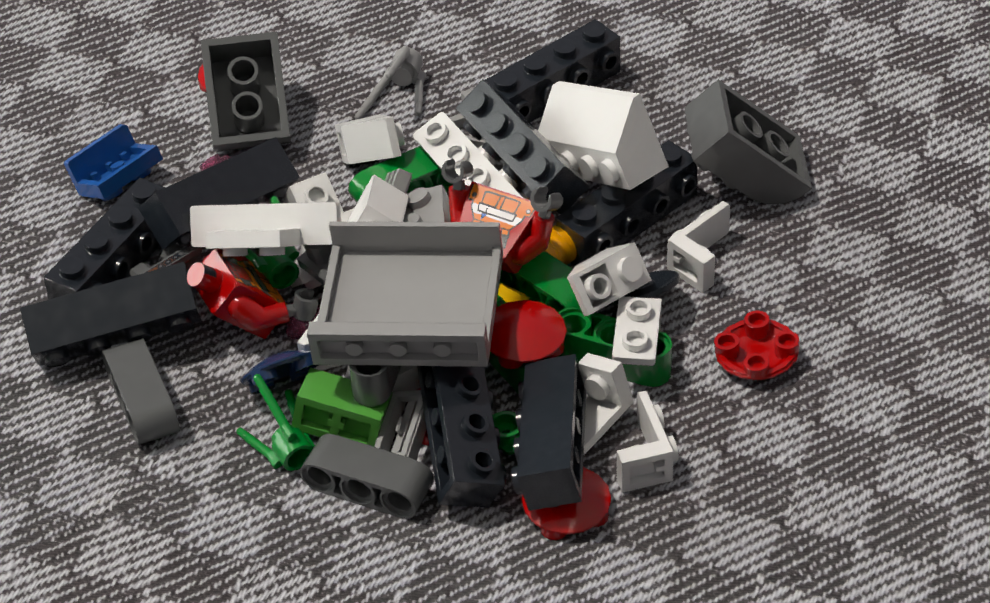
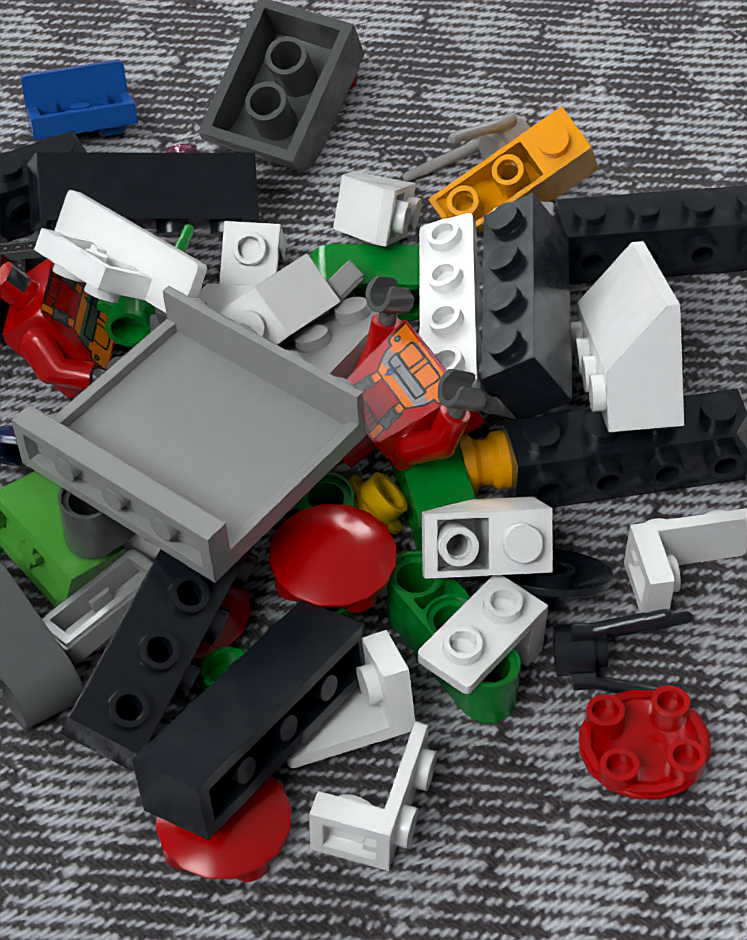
camera: 30 degrees right, 5 degrees up
none -> light orange slope [428,106,599,234]
none -> black plant [553,609,693,694]

